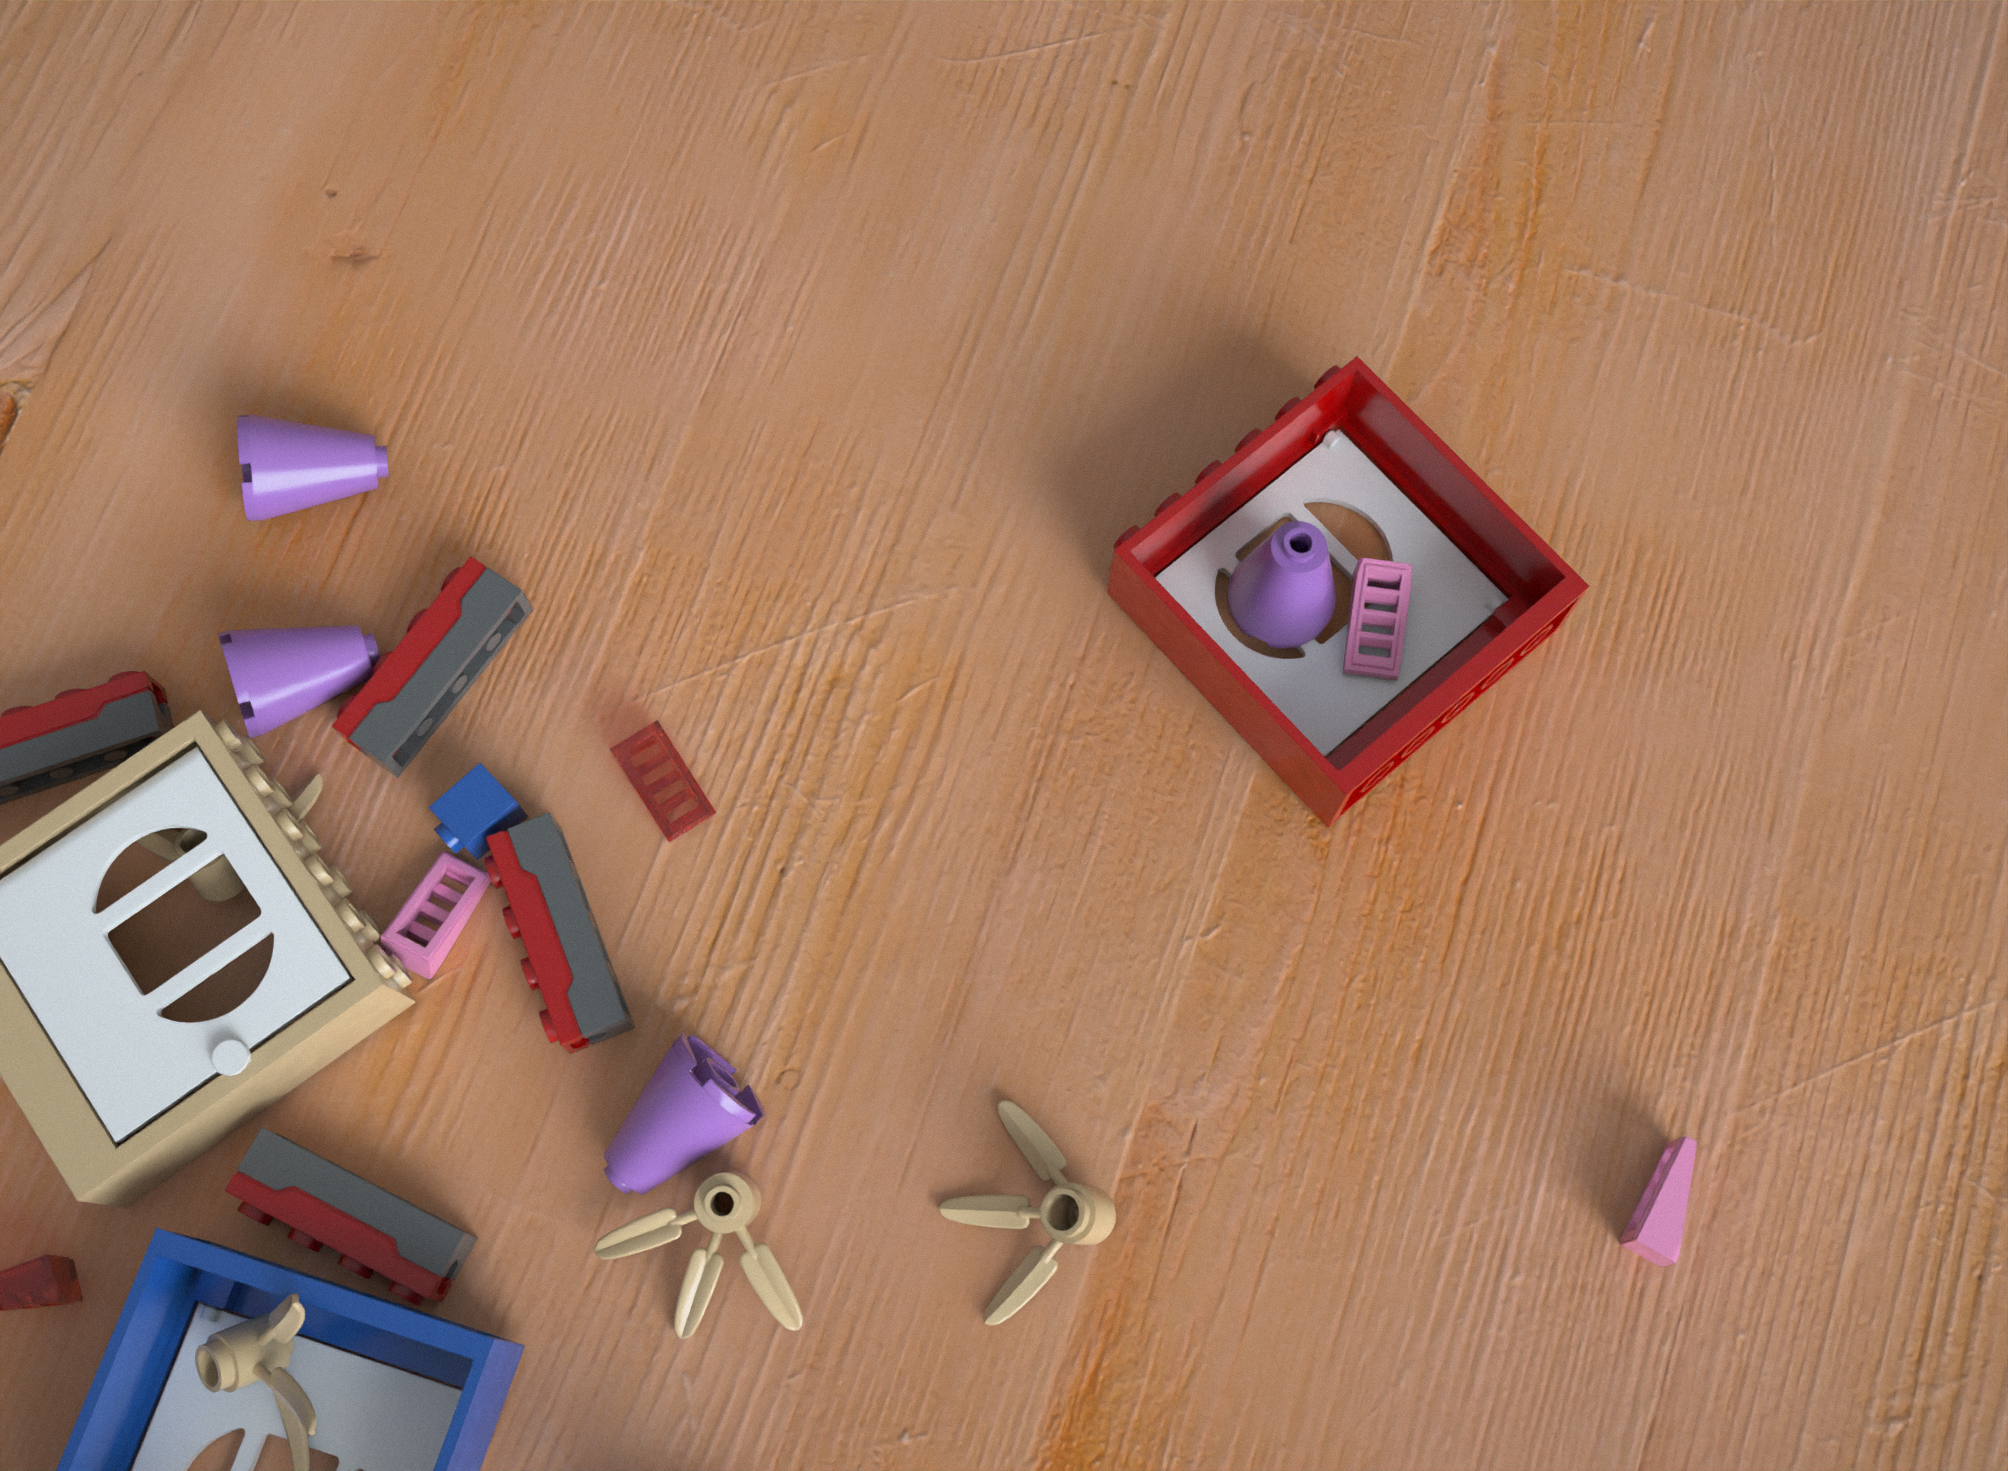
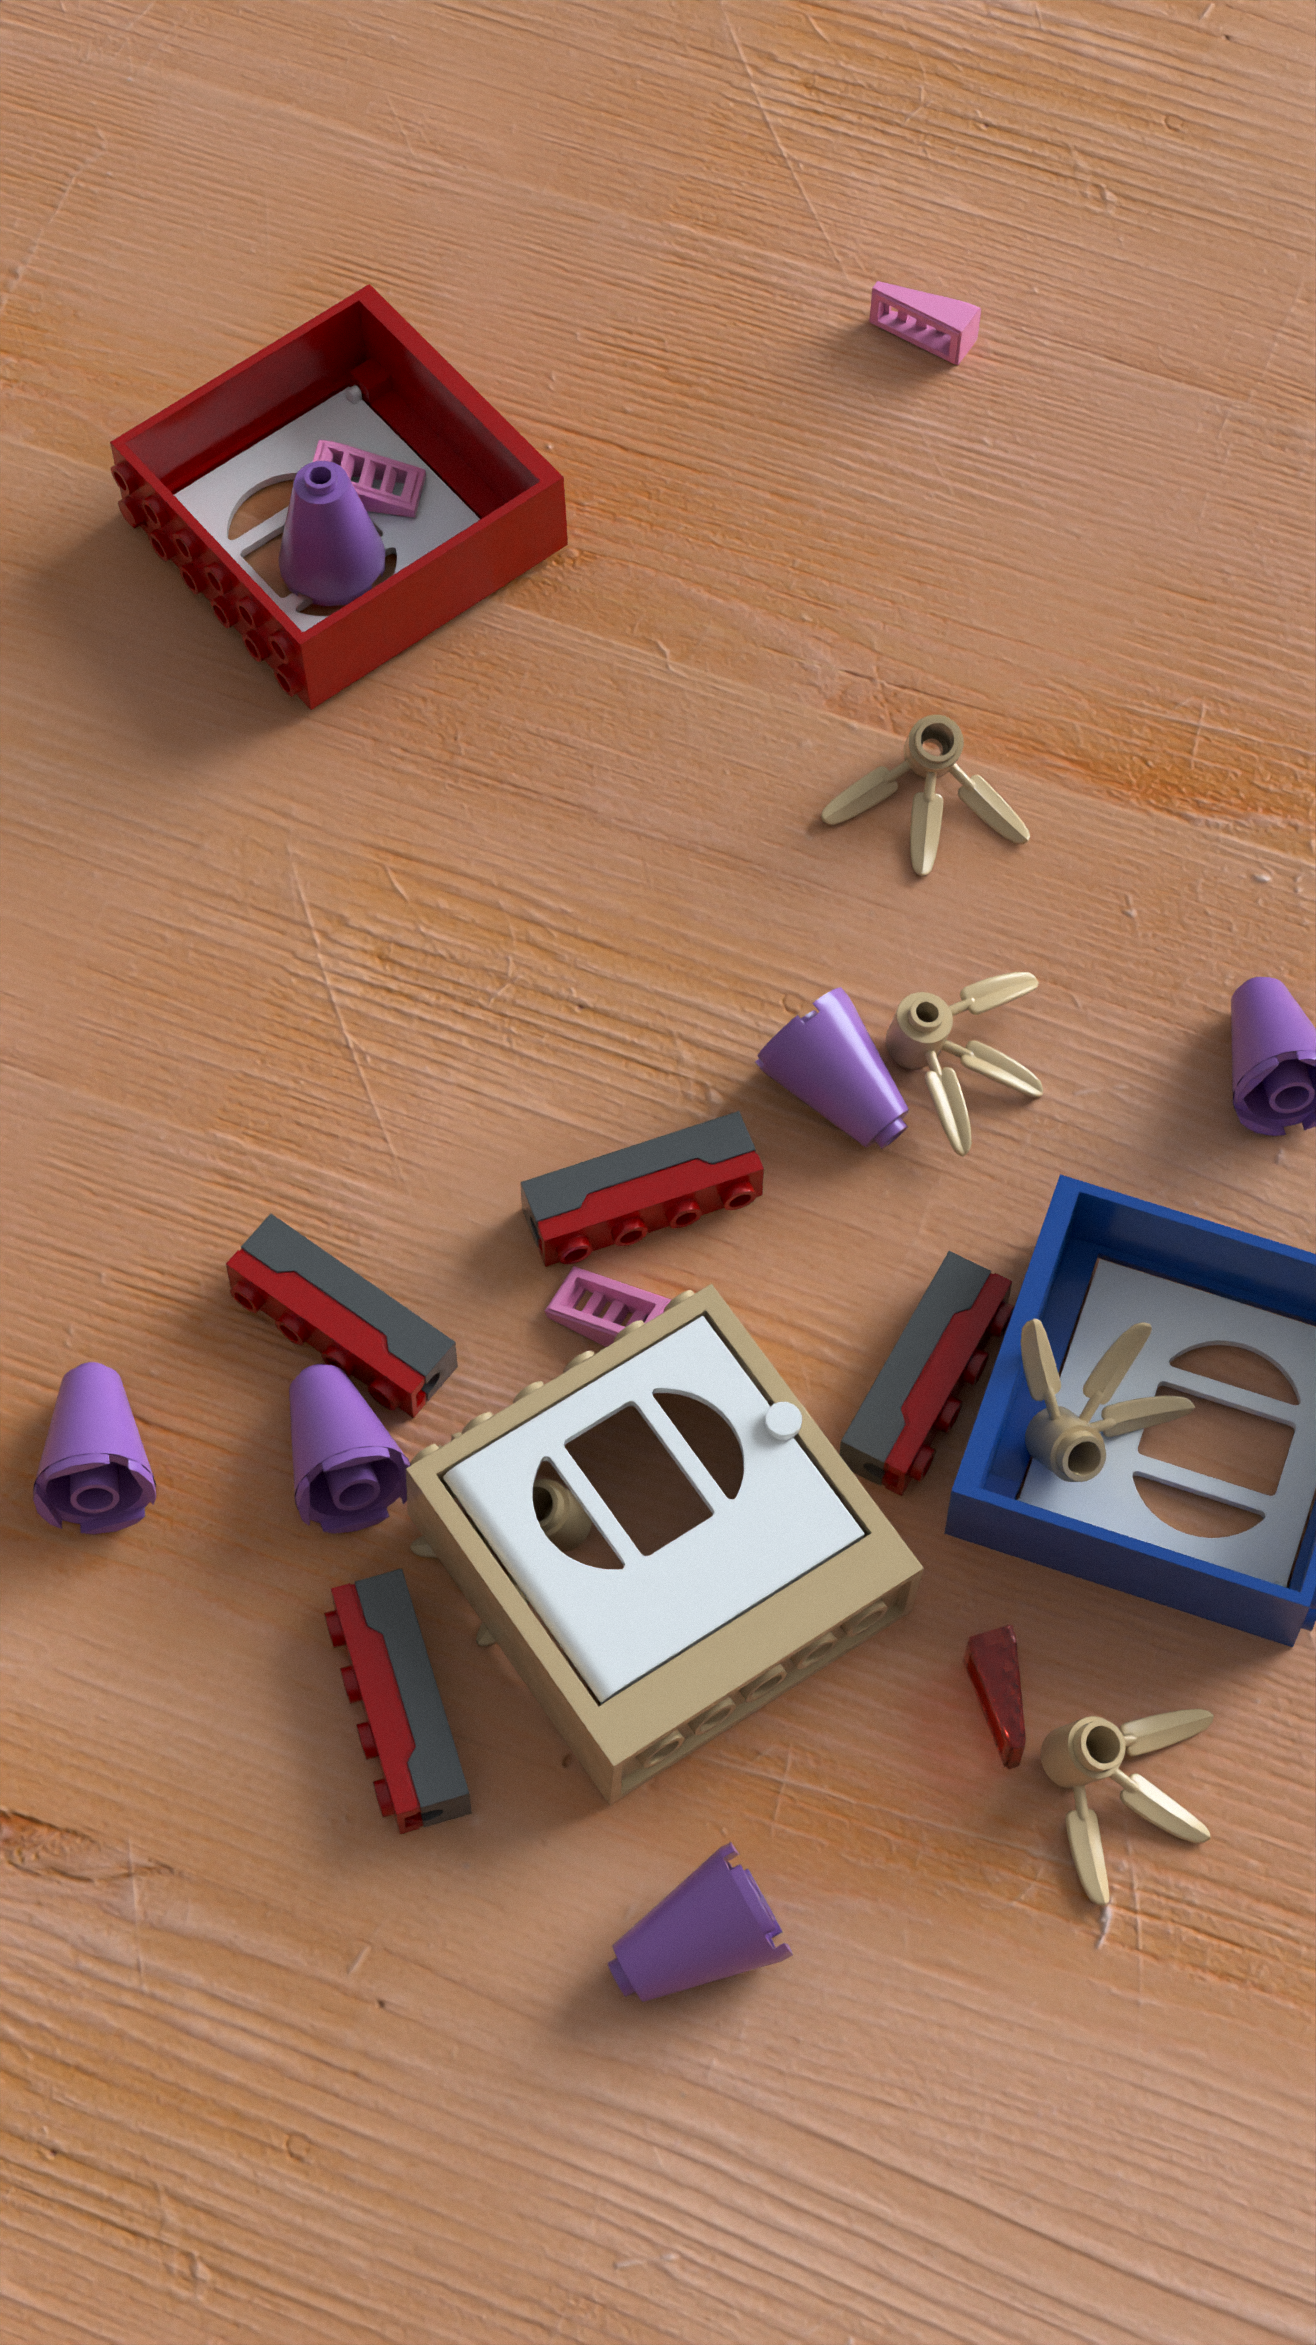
camera: 90 degrees left, 10 degrees down
blue brick [428,763,528,860] -> none
clear red slope [610,720,716,843] -> none

